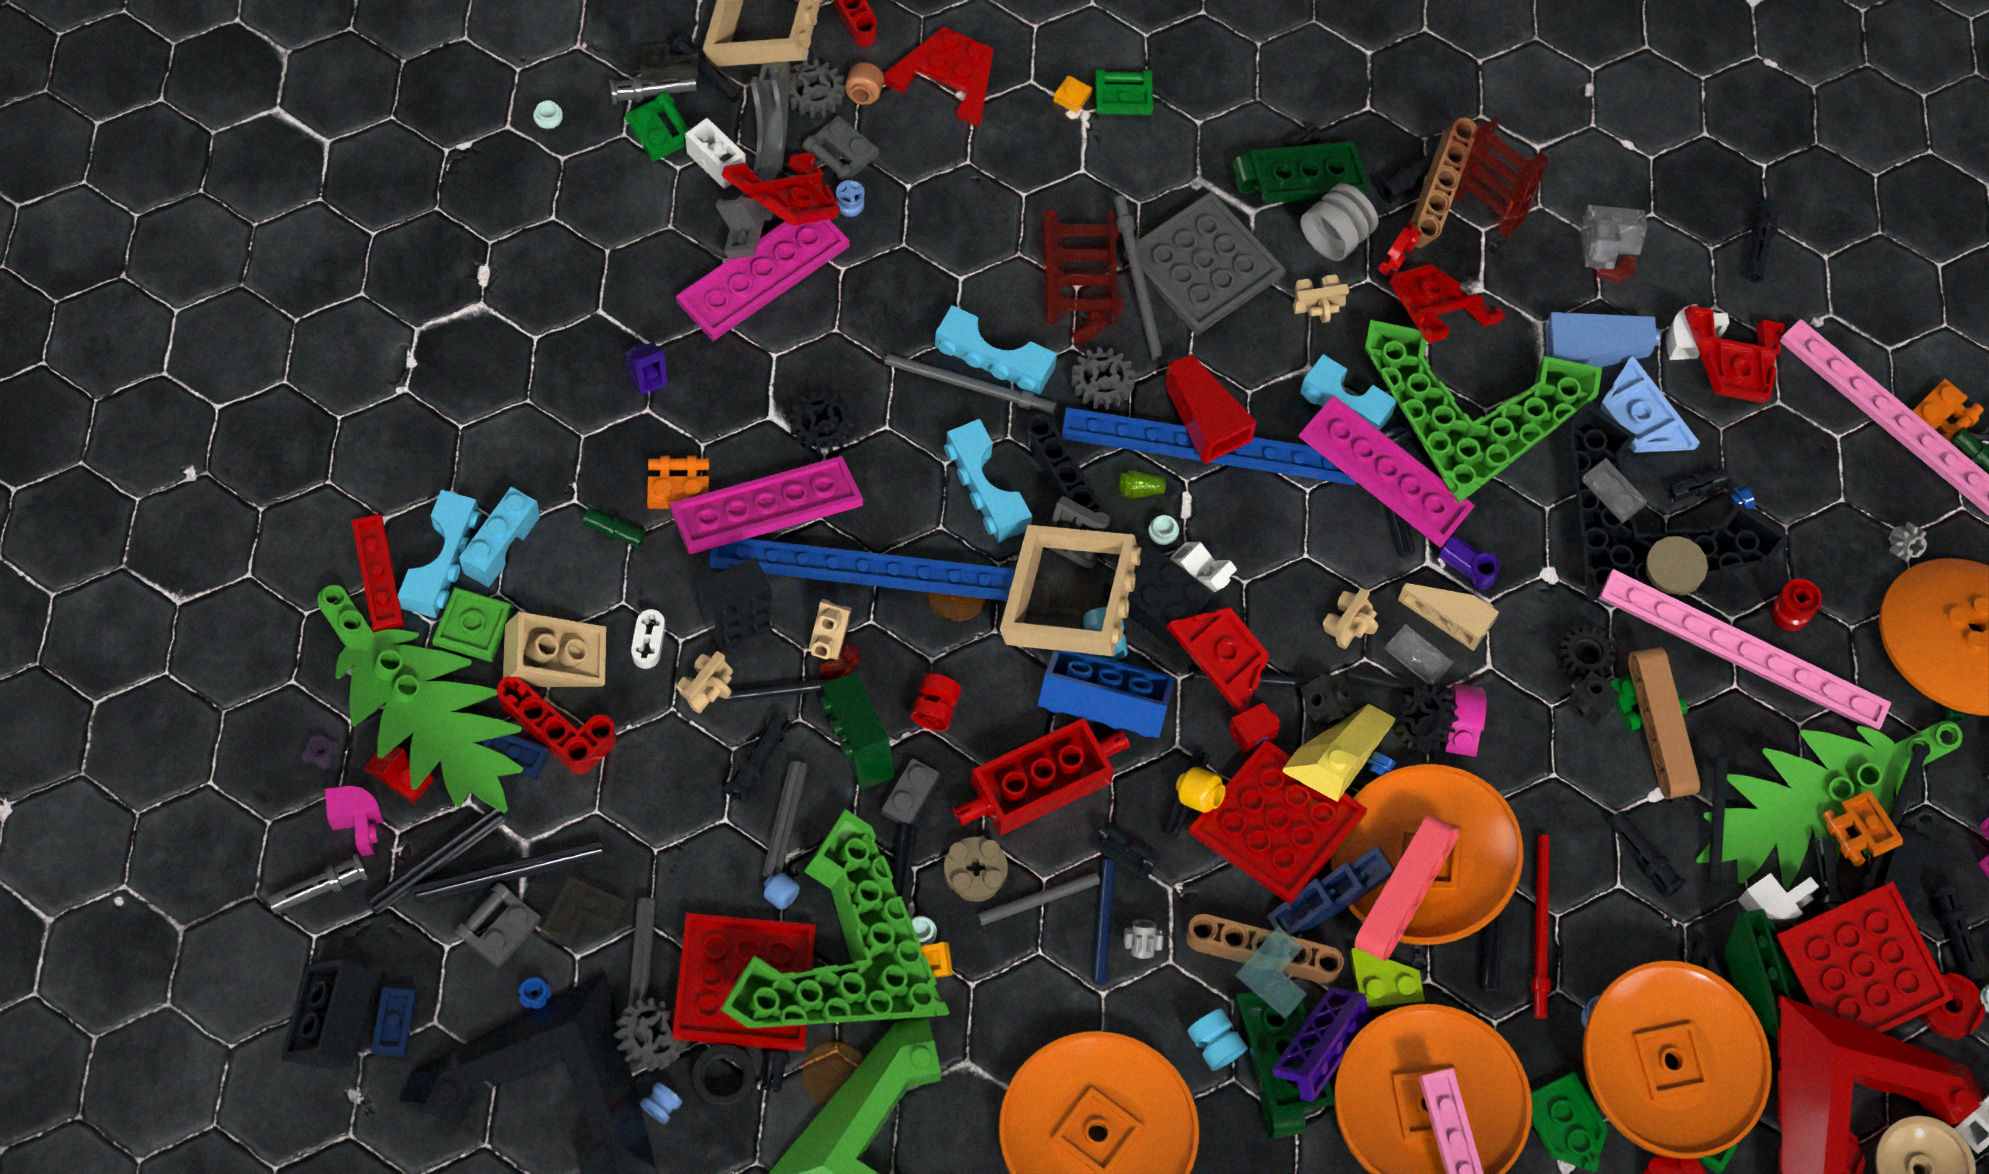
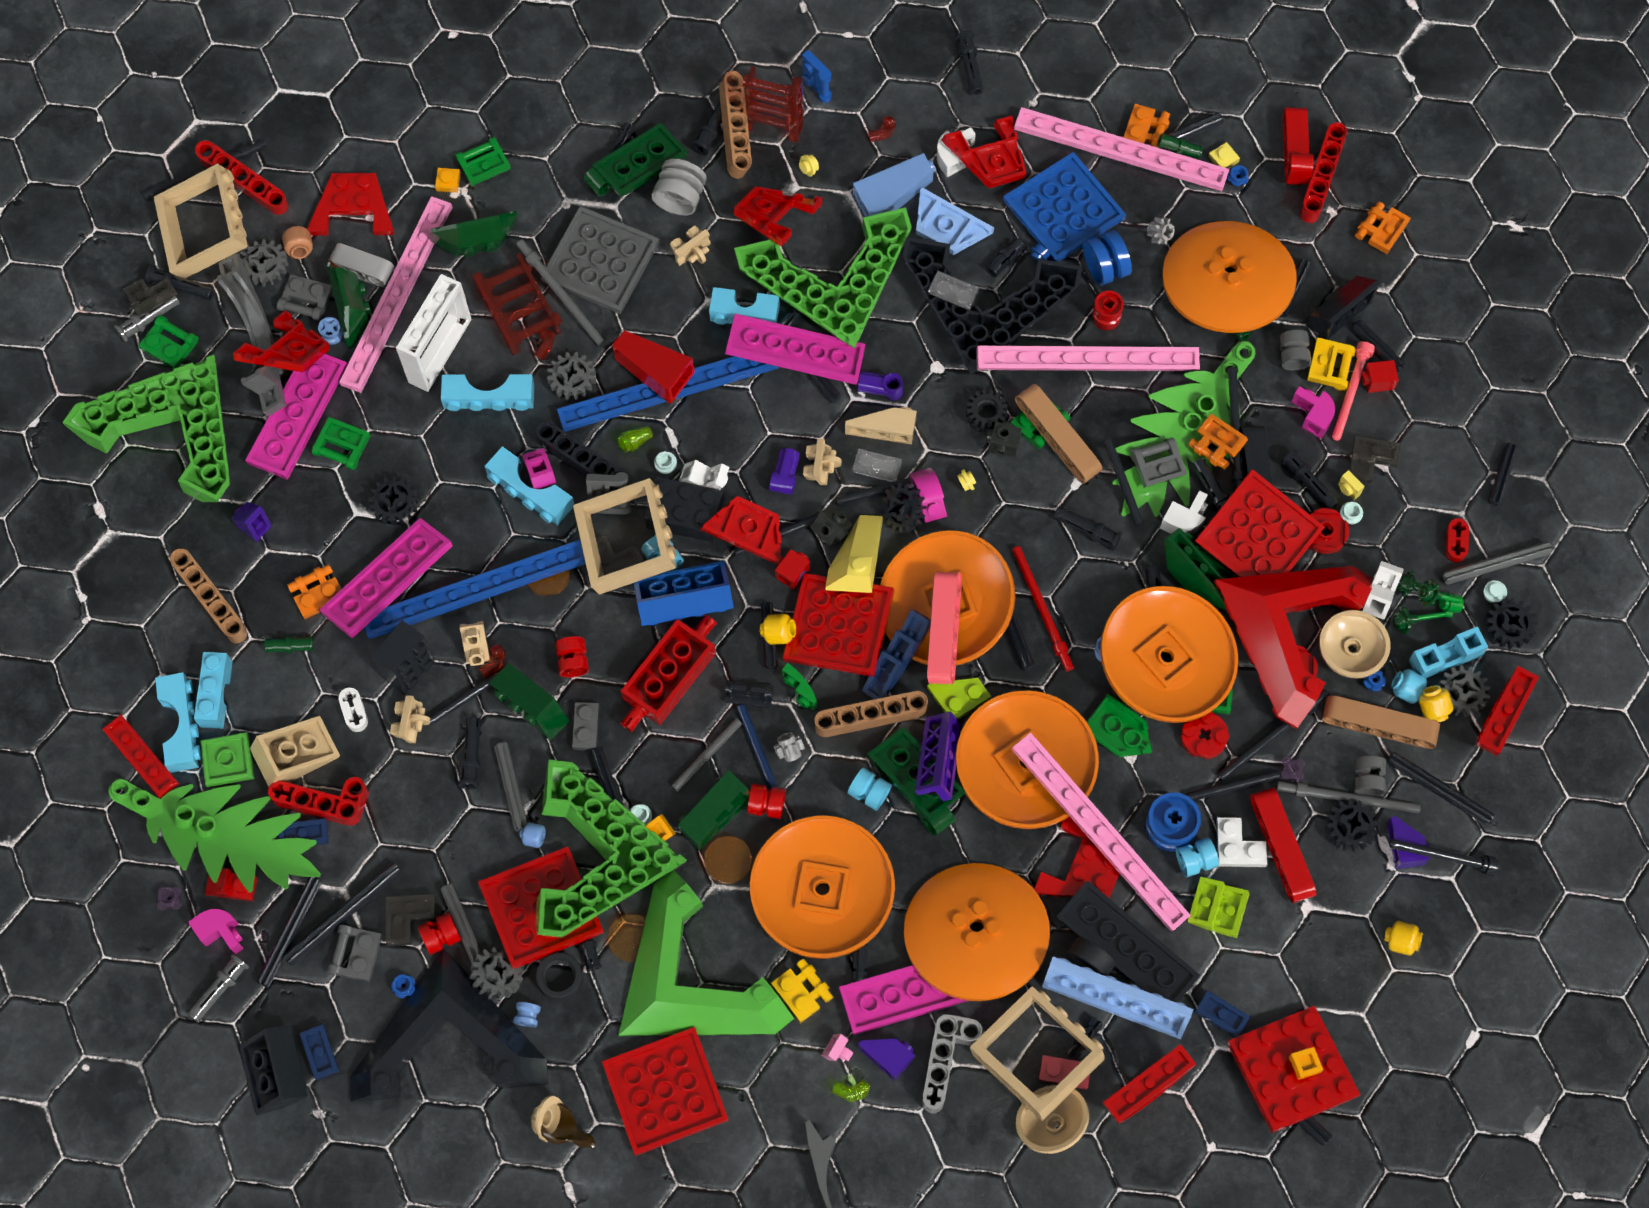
camera: 20 degrees left, 5 degrees up
light aqua plate [534,101,563,129] -> none
white brick [685,118,746,189] -> none
dark grey bar [885,353,1057,414] -> none
dark tan plate [944,837,1008,902] -> none
clear light blue plate [1235,926,1307,1019] -> none
blue plate [1366,752,1396,776] -> none
red plate [1378,221,1422,277] -> none
clear brick [1581,205,1648,269] -> none
dark tan tile [1645,536,1708,596] -> none
none -> bright green wedge [63,355,230,502]
none -> medium nougat beam [170,549,247,644]
none -> green plate [312,417,371,470]
none -> dark green wedge [326,260,371,348]
none -> light grey beam [328,243,395,287]
none -> bright pink plate [340,196,452,393]
none -> white window [396,274,472,392]
none -> red wheel [418,912,462,955]
none -> dark green wedge [429,211,517,257]
none -> dark pink brick [522,448,556,489]
none -> dark green wedge [678,770,750,851]
none -> clear orange tile [704,836,752,884]
none -> red wheel [748,783,786,819]
none -> dark purple piece [769,448,800,495]
none -> green slope [782,663,817,710]
none -> light yellow plate [799,155,819,176]
none -> blue plate [802,49,832,103]
none -> light yellow plate [957,469,976,491]
none -> blue plate [1003,152,1126,262]
none -> blue wheel [1082,230,1132,287]
none -> dark grey plate [1130,437,1187,488]

